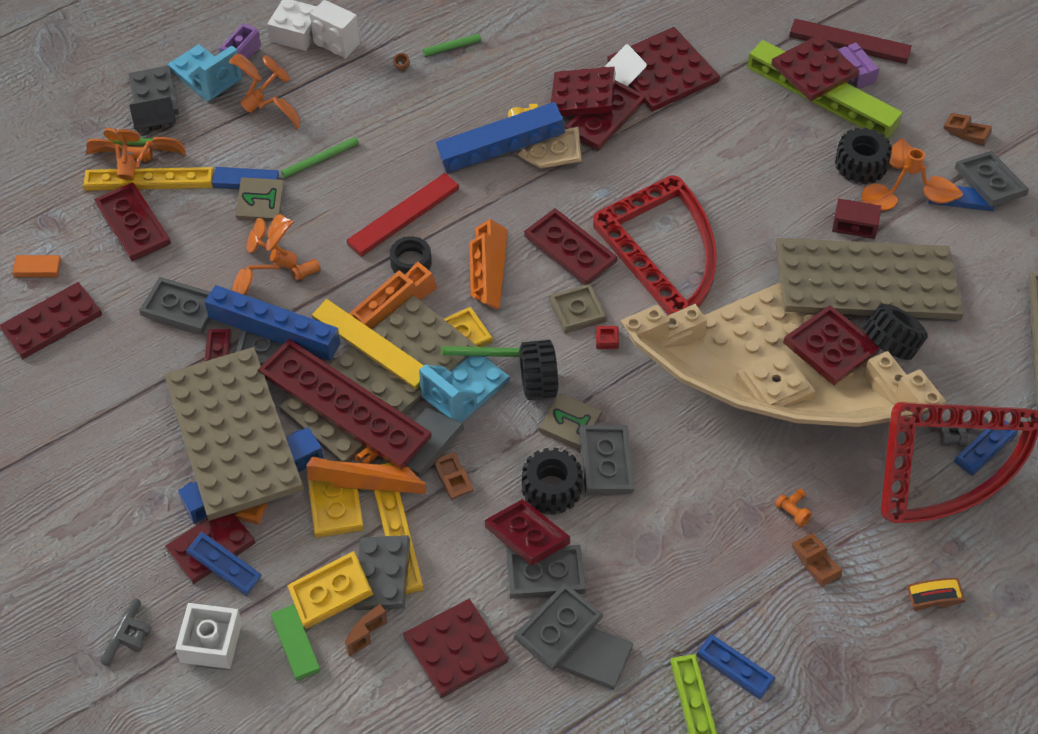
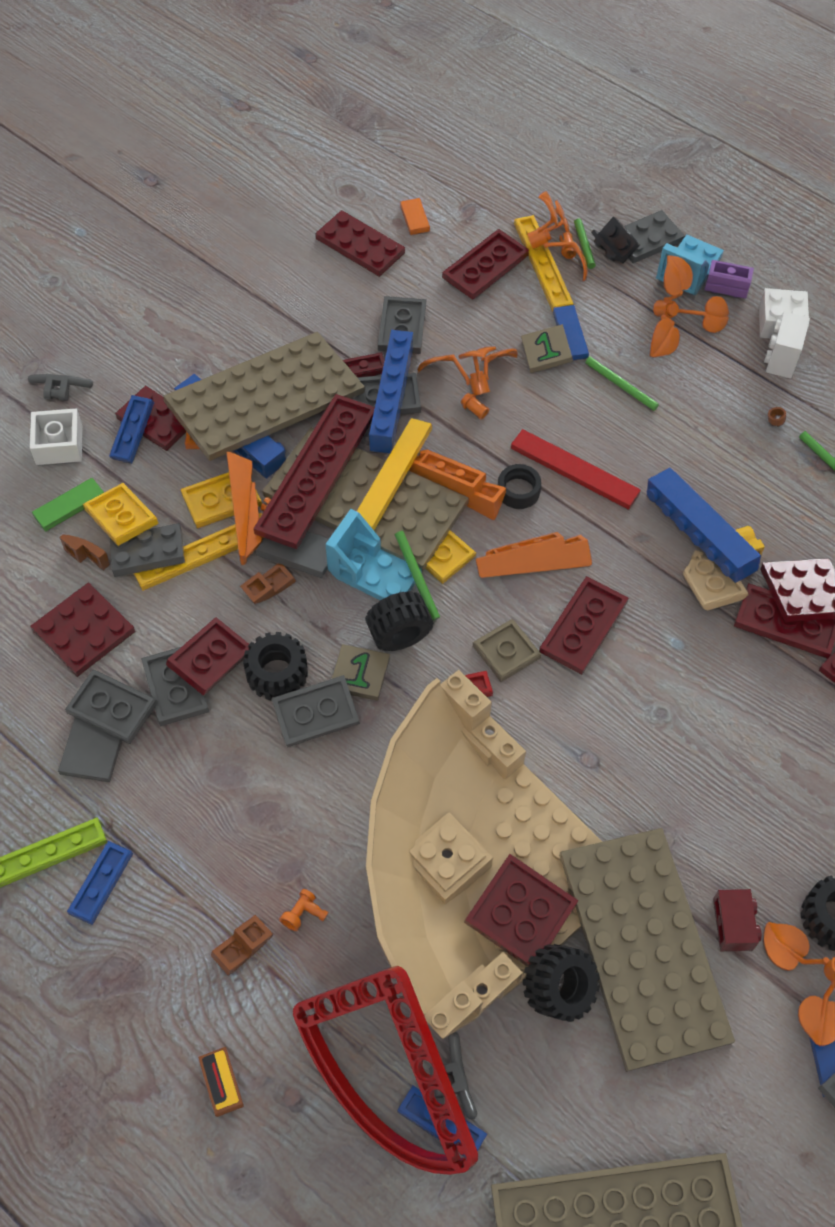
camera: 75 degrees right, 5 degrees up
red beam [593,175,716,315] -> none

